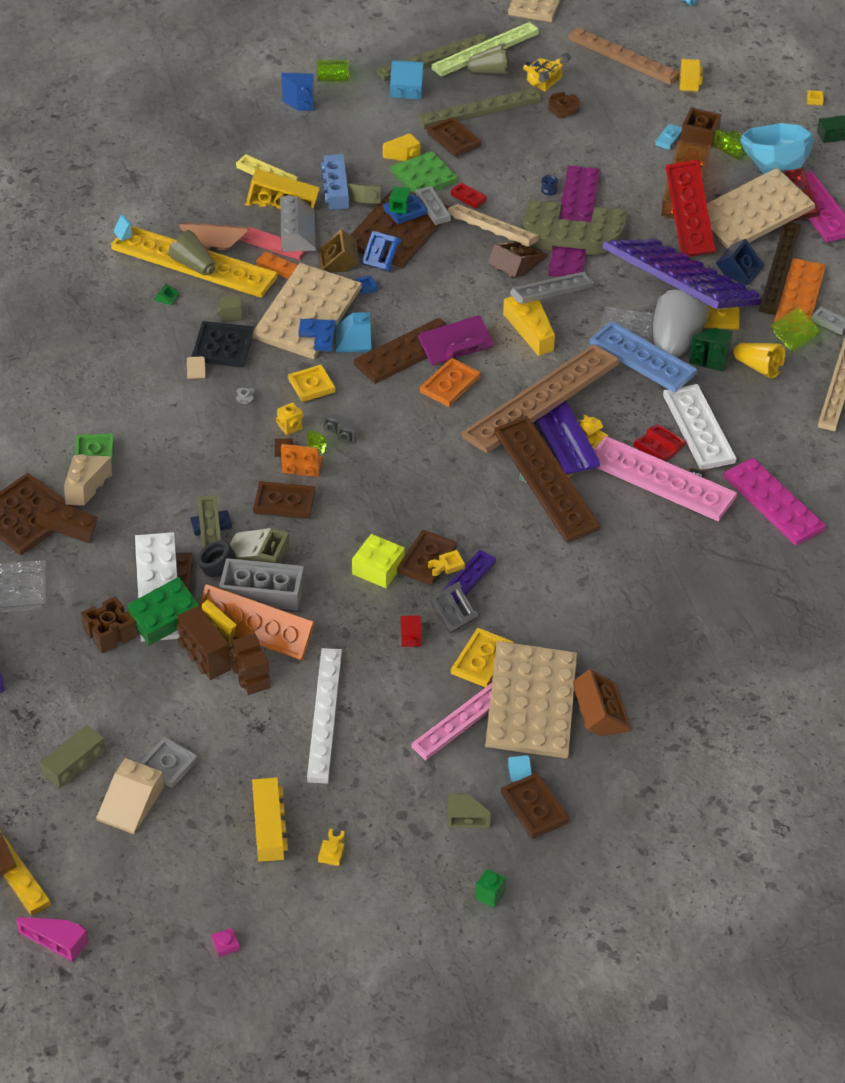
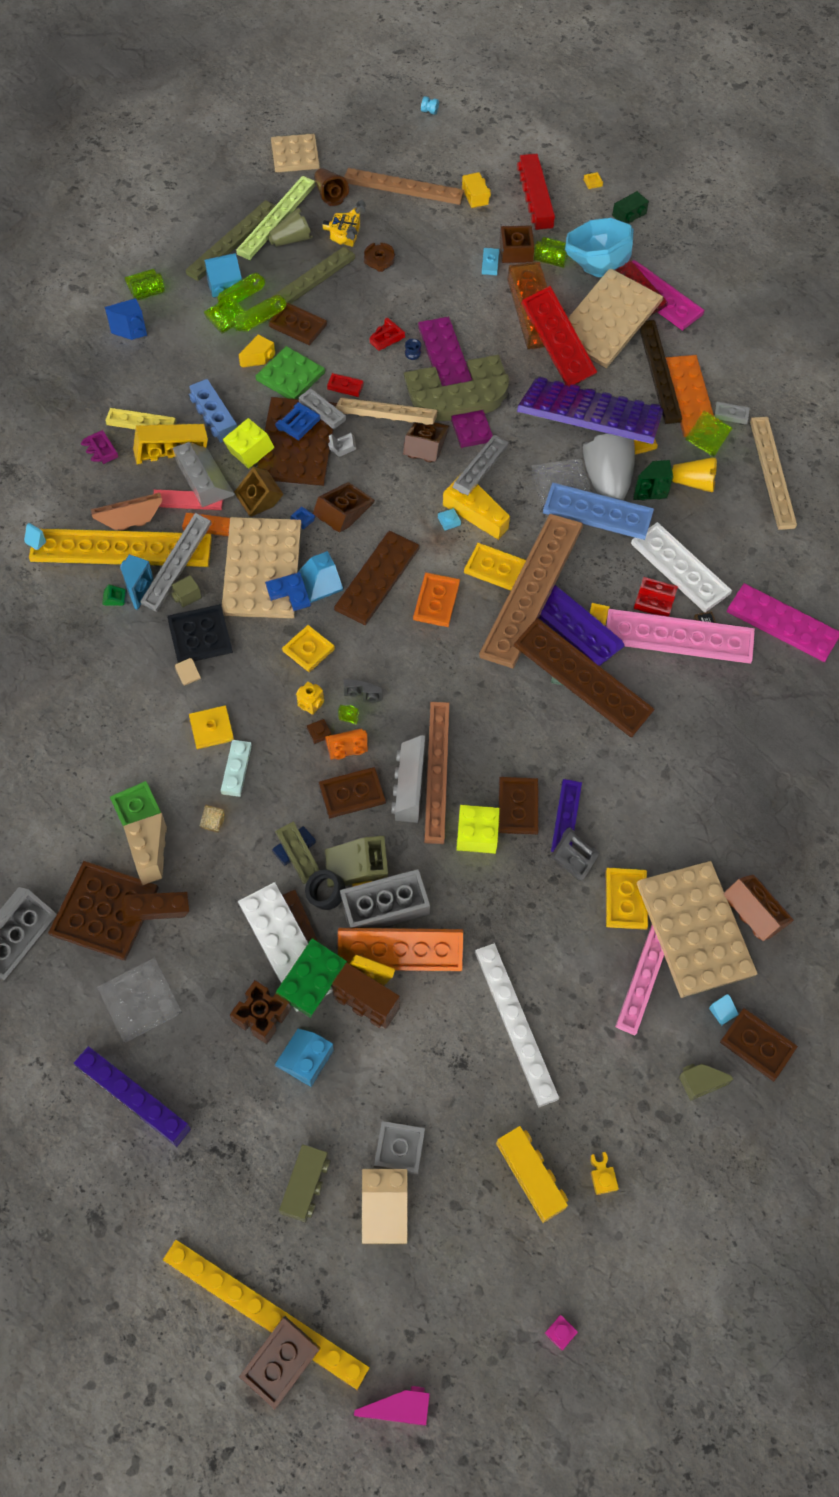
camera: 25 degrees left, 15 degrees up
olive cone [168,230,215,276] -> none
reddish brown brick [230,633,271,695] -> none
light grey plate [236,388,255,404] -> none
olive slope [348,183,382,203] -> none
plate [361,231,401,272] -> none
green brick [390,186,410,214] -> none
red brick [400,615,422,647] -> none
magenta bracket [418,315,494,366] -> none
yellow plate [428,550,465,576] -> none
green brick [475,868,506,908] -> none
yellow plate [577,415,603,436] -> none
dark blue slope [716,238,764,285] -> none
none -> magenta plate [81,430,118,464]
none -> dark azure slope [120,554,154,610]
none -> light grey plate [140,513,212,612]
none -> yellow plate [189,705,234,749]
none -> clear yellow slope [200,805,225,833]
none -> clear neon green plate [204,273,286,334]
none -> light aqua plate [221,740,252,797]
none -> neon yellow brick [222,418,275,469]
none -> dark azure slope [275,1029,334,1087]
none -> reddish brown slope [313,482,375,533]
none -> reddish brown cone [314,168,349,206]
none -> light grey bracket [328,433,356,457]
none -> red wing [369,317,405,351]
none -> light grey slope [391,735,425,823]
none -> nougat plate [424,702,449,844]
none -> medium azure plate [438,508,461,530]
none -> yellow plate [464,543,526,590]
none -> red brick [517,154,555,230]

